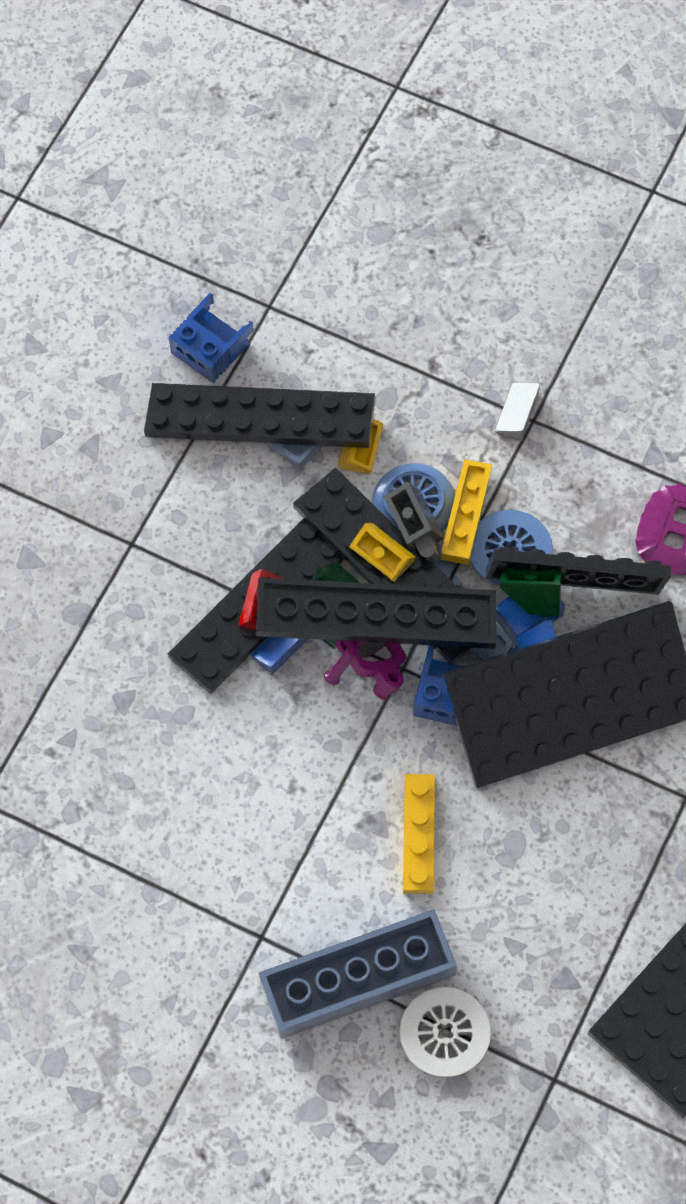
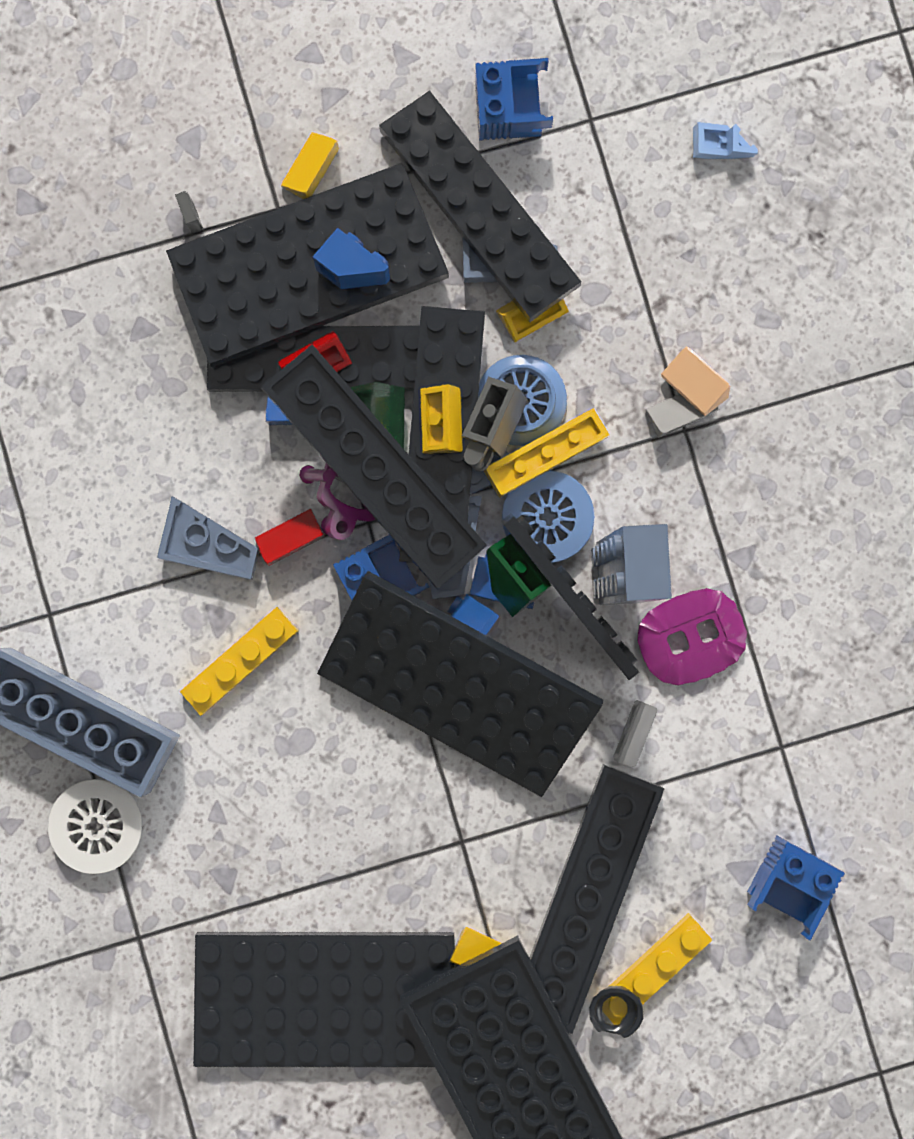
camera: 40 degrees right, 20 degrees up
none -> sand blue wing [157,496,260,580]
none -> black plate [166,162,449,368]
none -> dark grey tile [175,191,203,234]
none -> red slope [255,508,326,566]
none -> yellow slope [281,132,339,199]
none -> blue slope [313,228,390,289]
none -> sand blue brick [591,524,672,605]
none -> light nougat slope [661,346,730,416]
none -> light blue slope [693,122,758,159]

